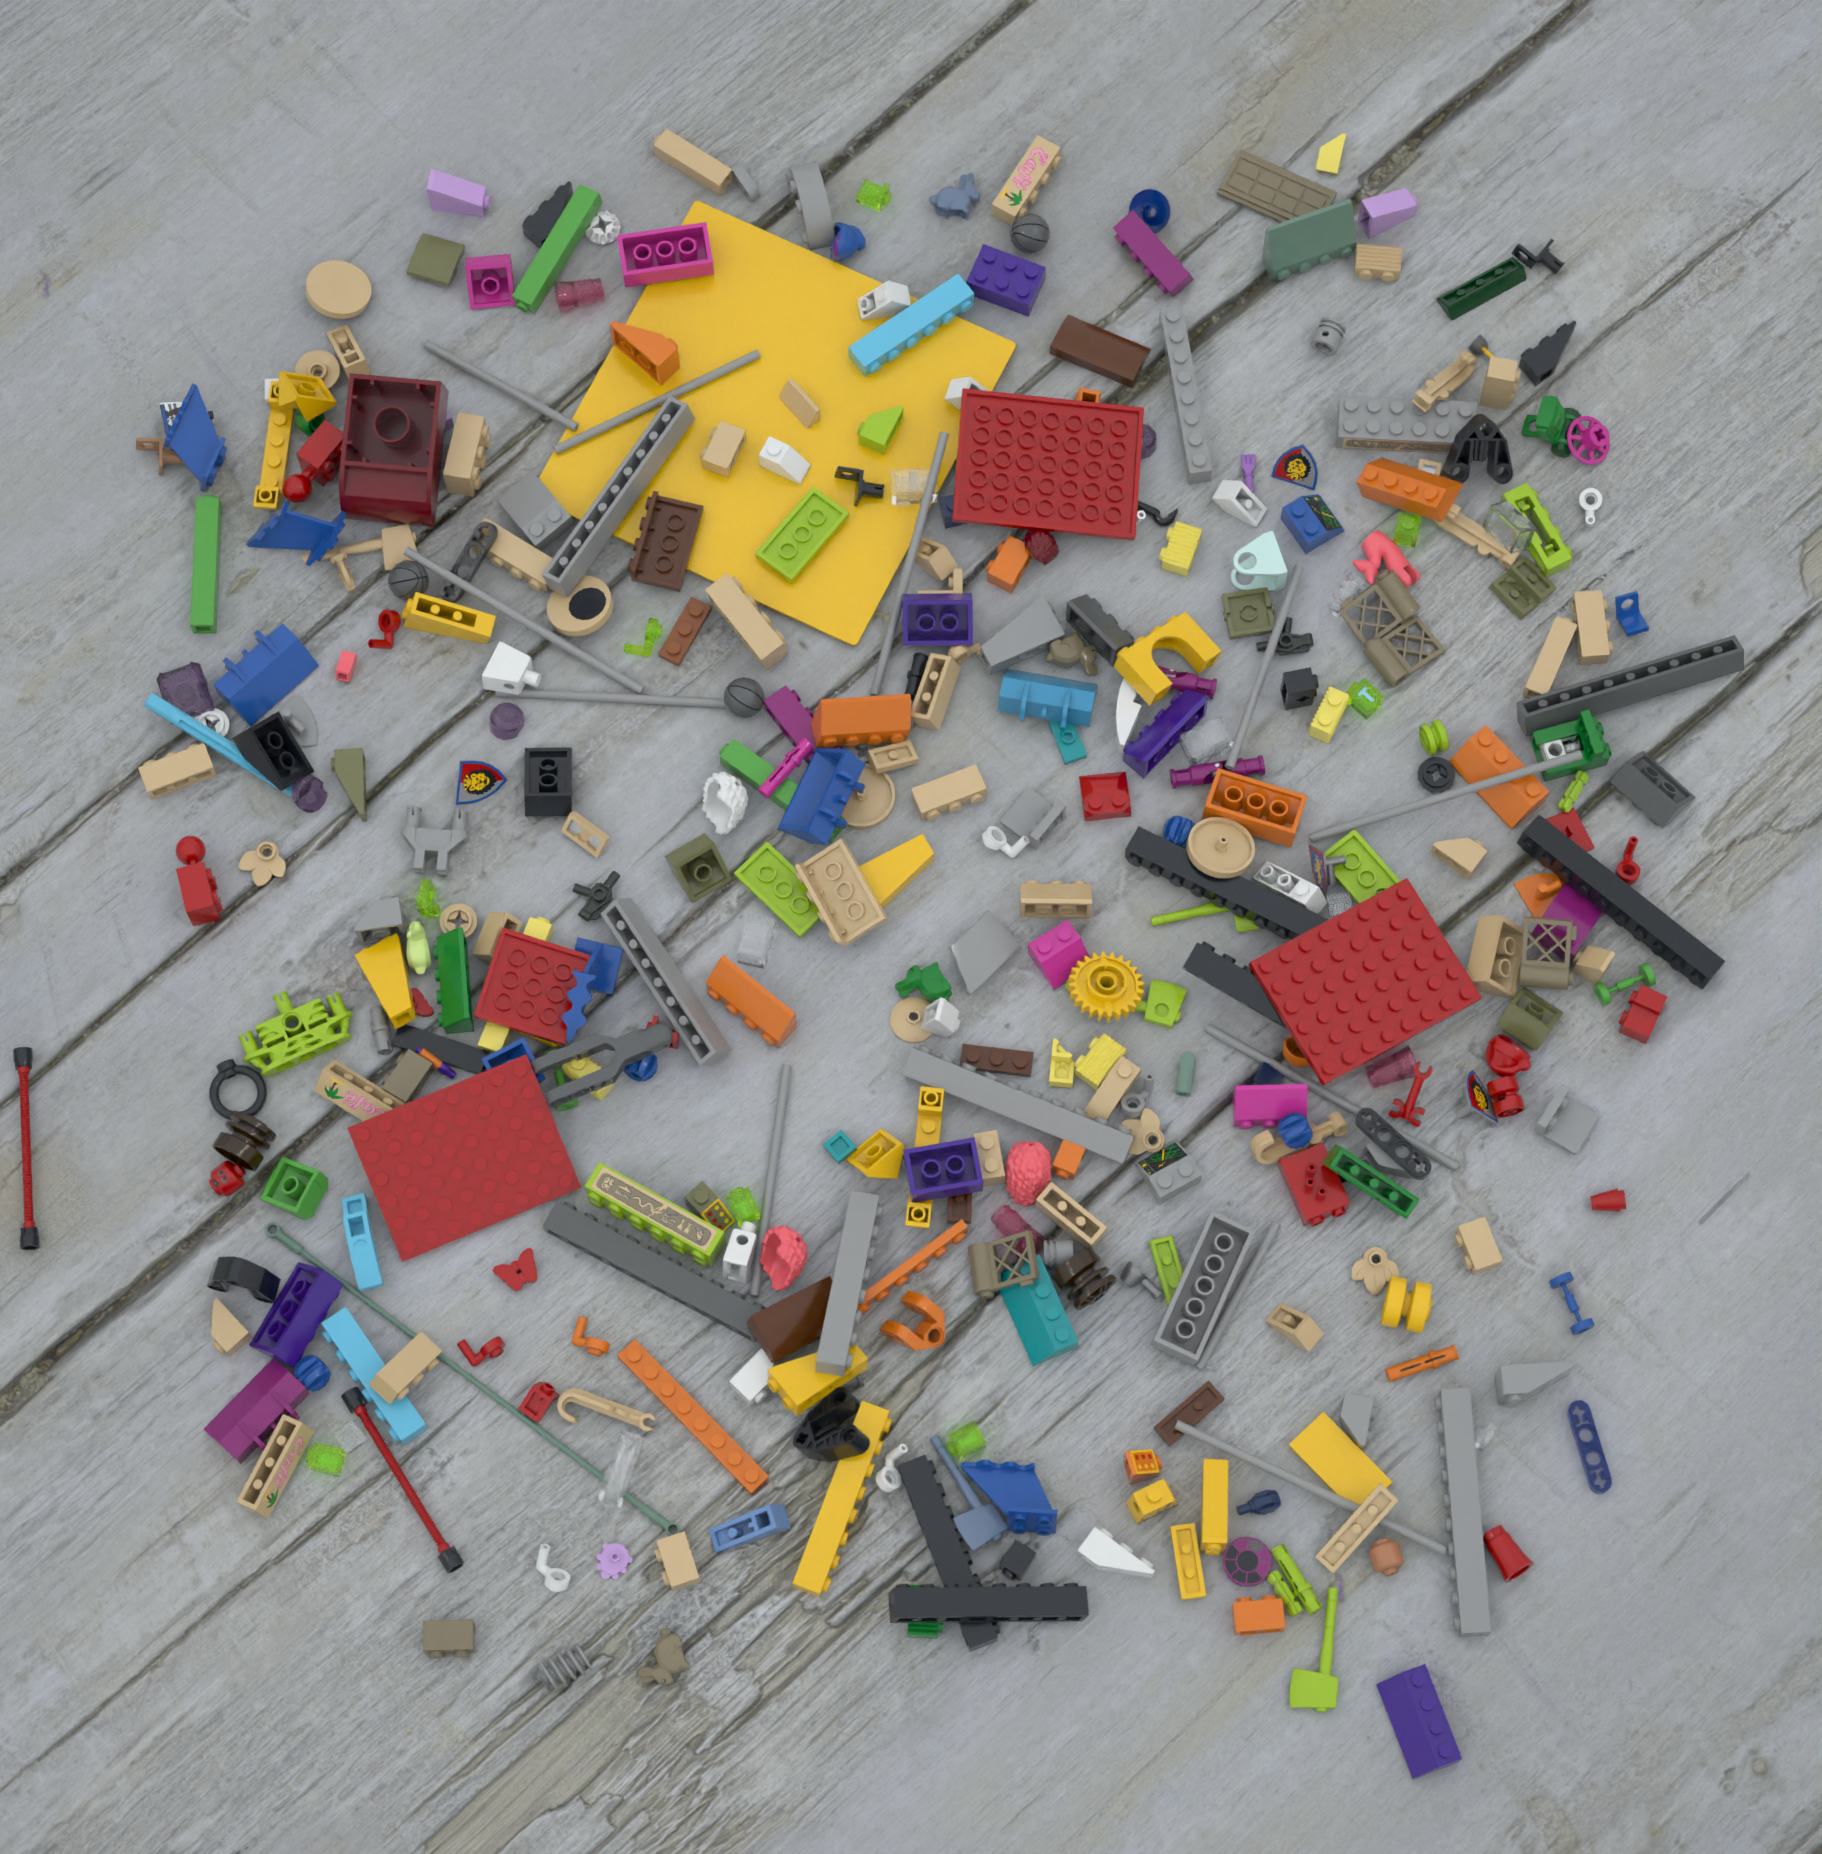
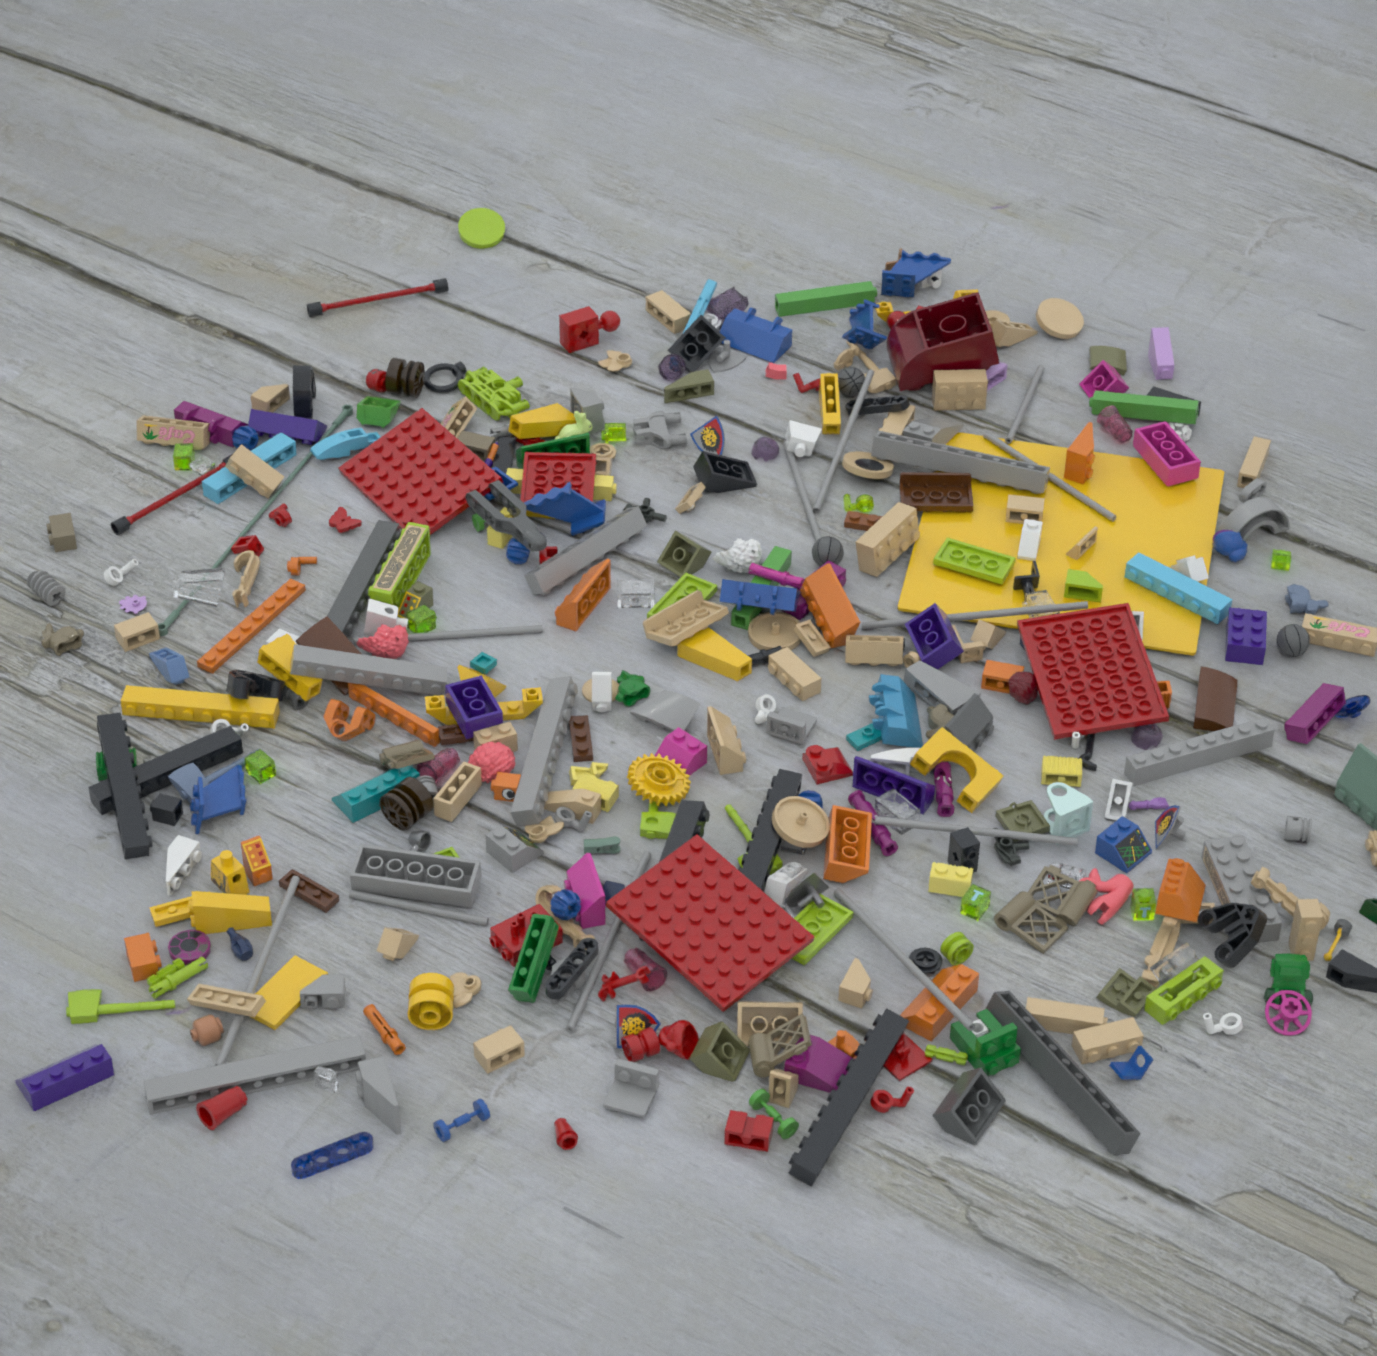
camera: 75 degrees right, 30 degrees down
none -> black pin [748,646,782,666]

